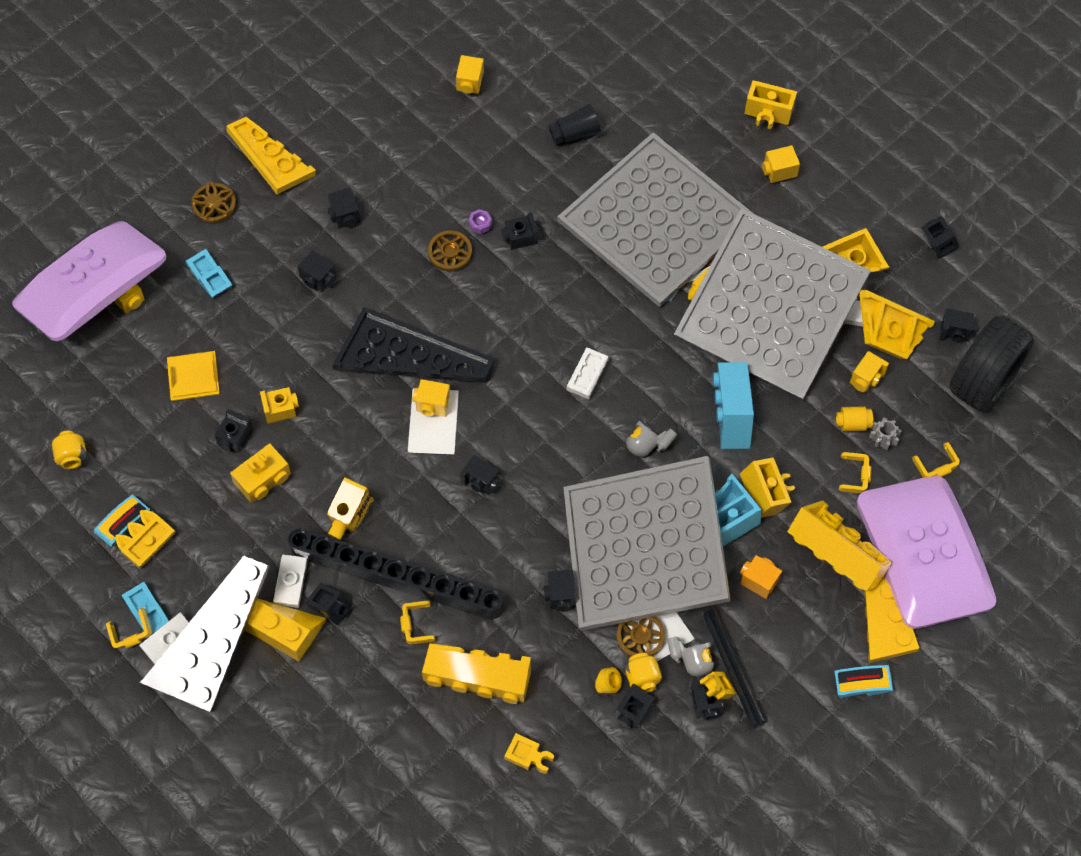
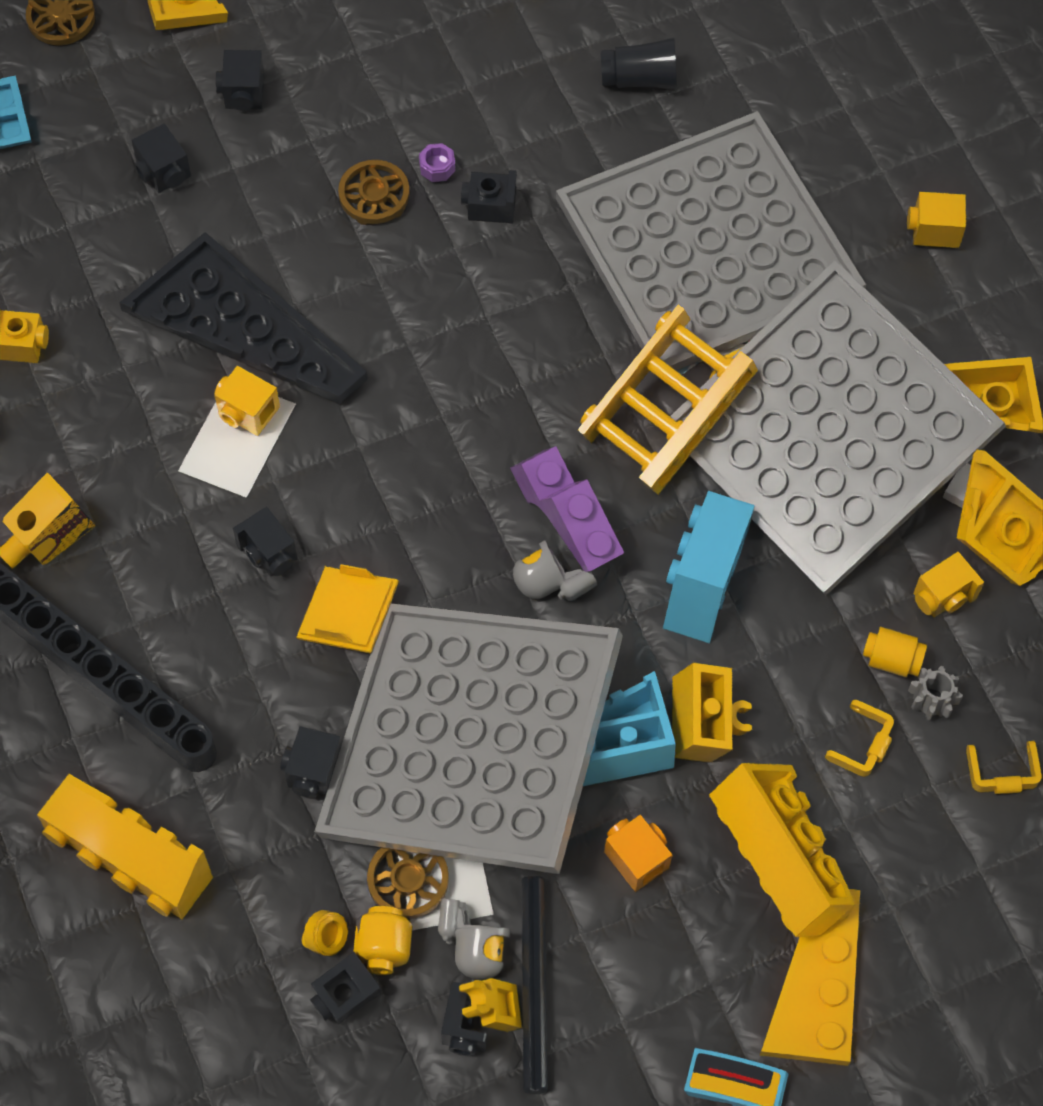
camera: 20 degrees right, 0 degrees up
yellow piece [400,601,435,645] -> none
yellow plate [504,733,554,774] -> none
white plate [567,347,609,399] -> none
yellow brick [744,80,797,129] -> none
lavender wedge [856,476,996,629] -> none
none -> yellow piece [296,564,399,654]
none -> medium lavender arch [510,446,624,572]
none -> yellow fence [578,304,758,495]

